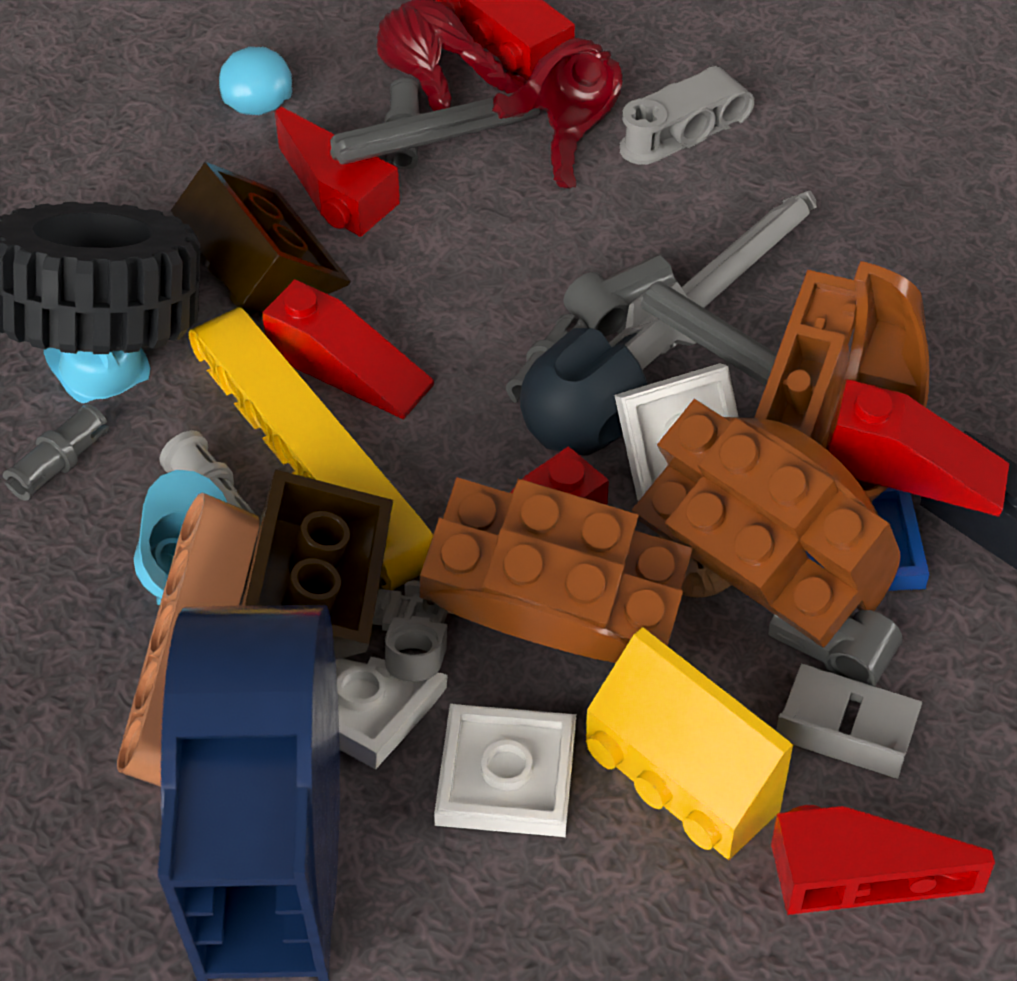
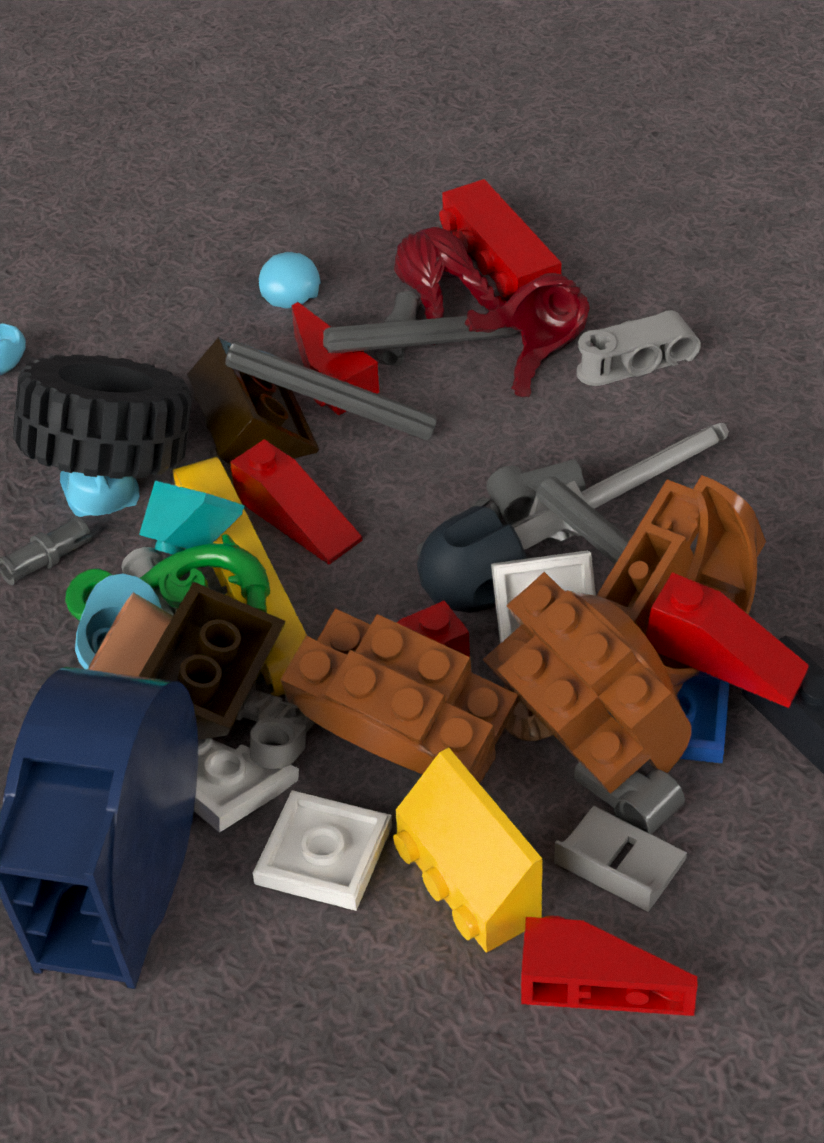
camera: 15 degrees right, 5 degrees down
none -> green plant [65,534,270,621]
none -> teal slope [139,481,245,555]
none -> dark grey axle [225,342,437,440]

